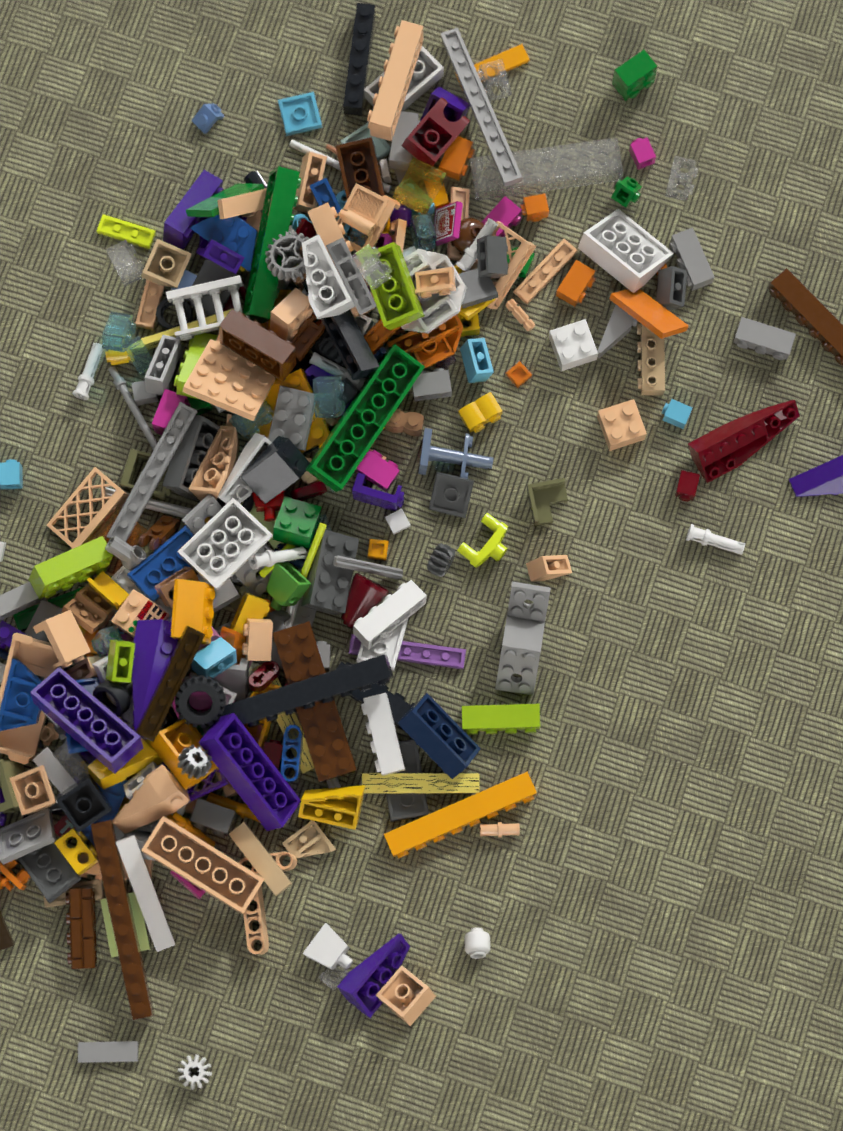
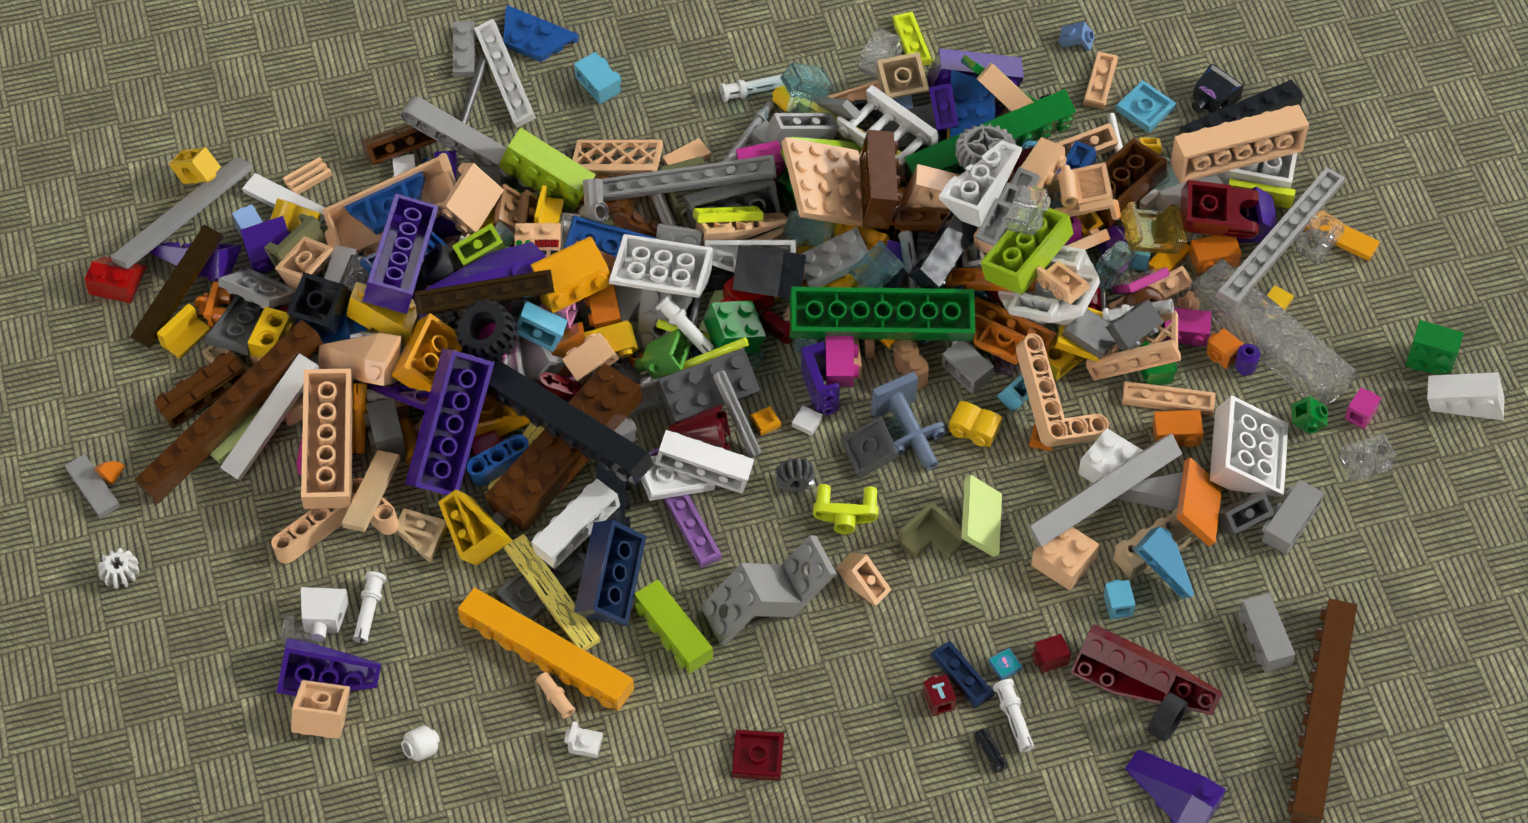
camera: 55 degrees right, 20 degrees down
dark grey gear [178,745,212,780] -> none
light nougat axle [506,299,535,332] -> none
none -> orange tile [94,461,125,484]
none -> yellow panel [157,303,211,359]
none -> white pin [353,571,386,644]
none -> white bracket [564,721,603,758]
none -> orange brick [584,284,622,329]
none -> light nougat tile [662,138,711,165]
none -> neon yellow tile [693,206,763,223]
none -> dark red tile [732,729,784,781]
none -> light grey tile [813,97,861,120]
none -> dark red brick [923,674,957,717]
none -> dark blue tile [930,640,994,708]
none -> yellowish green tile [962,475,1002,557]
none -> black axle [975,728,1008,773]
none -> tile [988,648,1022,680]
none -> light nougat beam [1016,333,1109,447]
none -> light grey tile [1027,434,1182,547]
none -> light nougat tile [1083,52,1118,110]
none -> dark azure slope [1133,527,1194,599]
none -> yellow tile [1138,137,1162,154]
none -> black tyre [1148,693,1188,742]
none -> light nougat plate [1177,291,1200,310]
none -> black torso [1192,63,1244,113]
none -> neon yellow tile [1229,178,1296,208]
none -> dark purple brick [1235,344,1260,376]
none -> yellow tile [1262,285,1294,315]
none -> white wedge [1427,372,1504,421]

